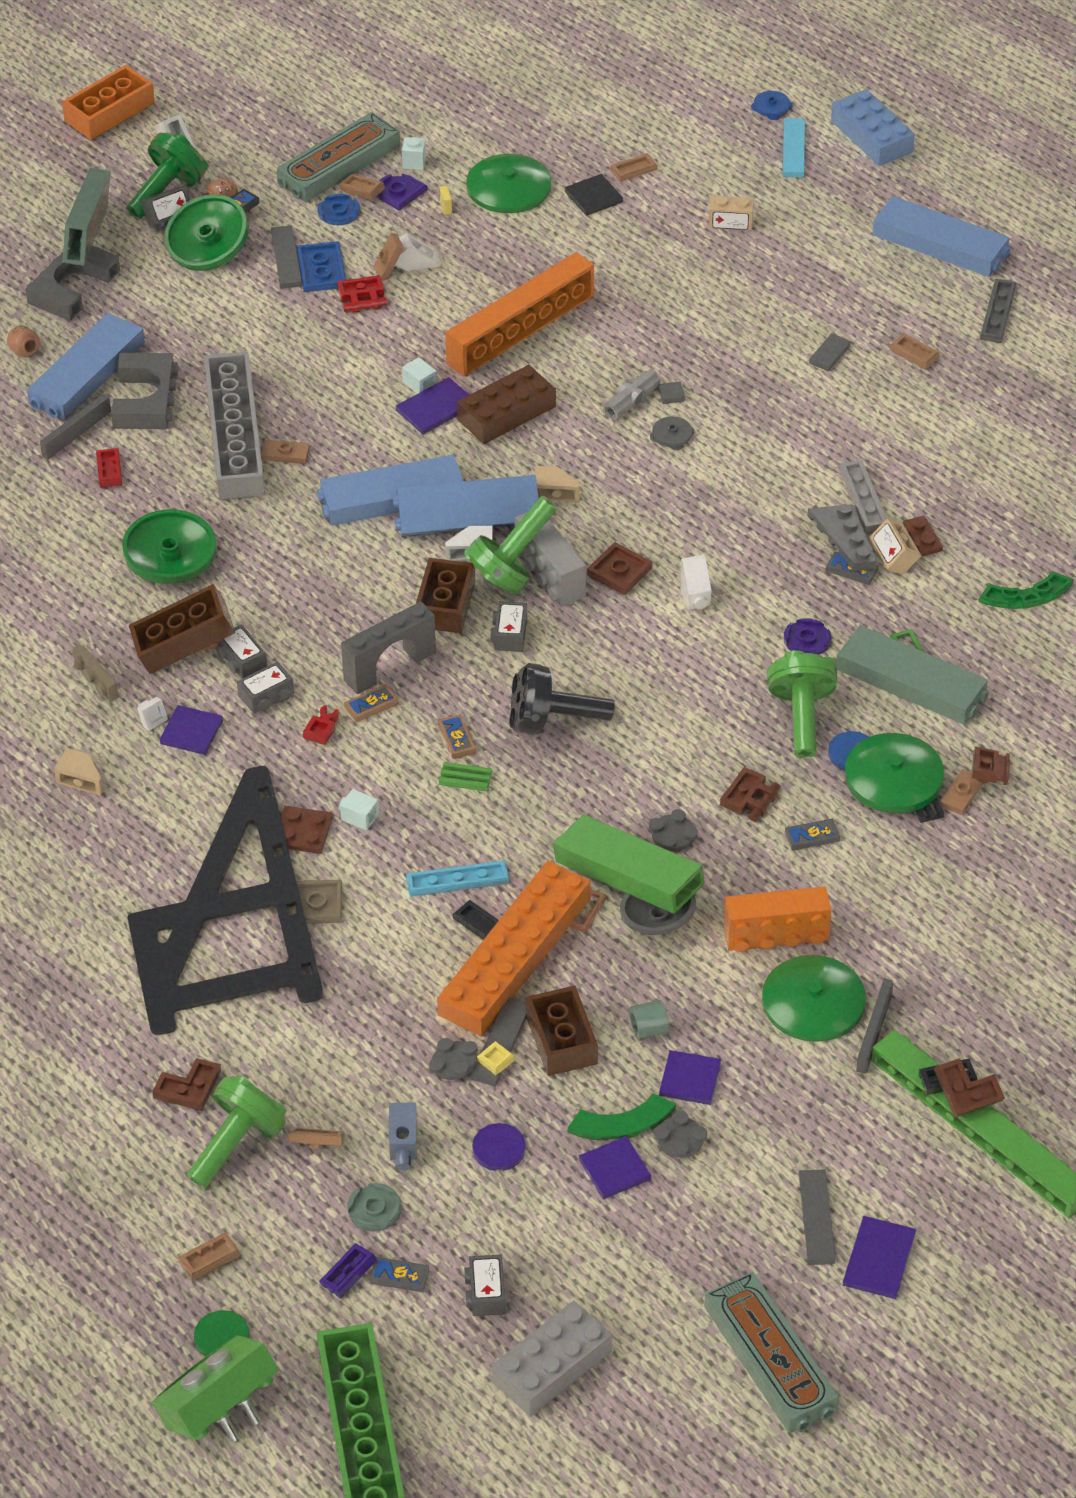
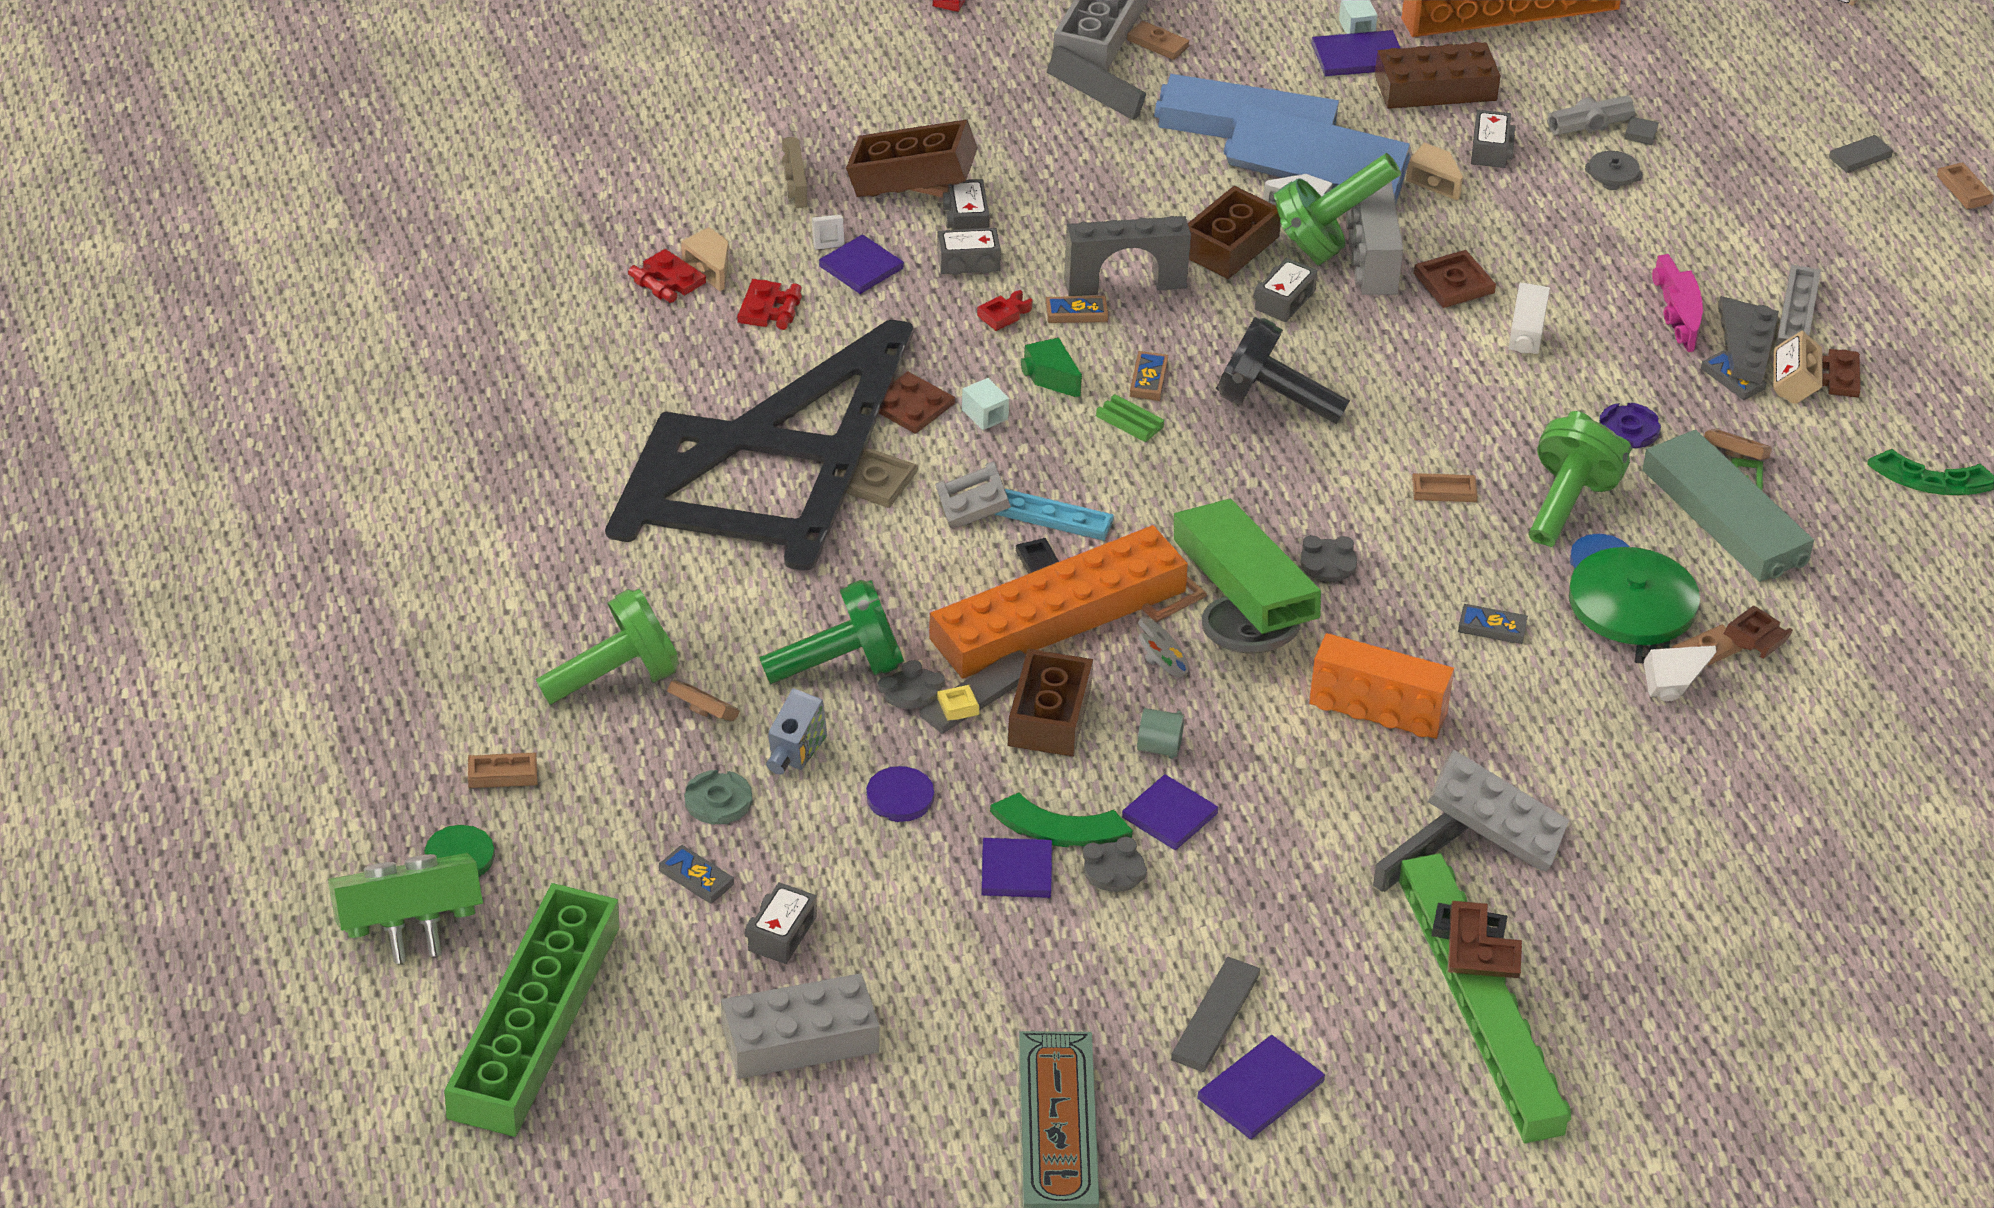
camera: 25 degrees right, 5 degrees down
green dish [122,509,216,584] -> none
copper plate [152,1058,221,1111] -> none
dark purple tile [319,1243,377,1299] -> none
copper plate [720,767,781,822] -> none
green dish [762,955,866,1042] -> none
none -> red plate [628,249,706,303]
none -> red plate [737,278,802,330]
none -> green piece [759,579,904,685]
none -> light grey plate [935,461,1011,528]
none -> green slope [1021,337,1082,397]
none -> dark grey tile [1046,46,1146,120]
none -> light grey piece [1138,617,1189,678]
none -> medium nougat tile [1412,473,1478,502]
none -> light grey plate [1428,749,1569,871]
none -> dark grey brick [1471,109,1516,168]
none -> white slope [1643,646,1716,701]
none -> dark pink slope [1652,254,1703,352]
none -> medium nougat plate [1704,428,1772,460]

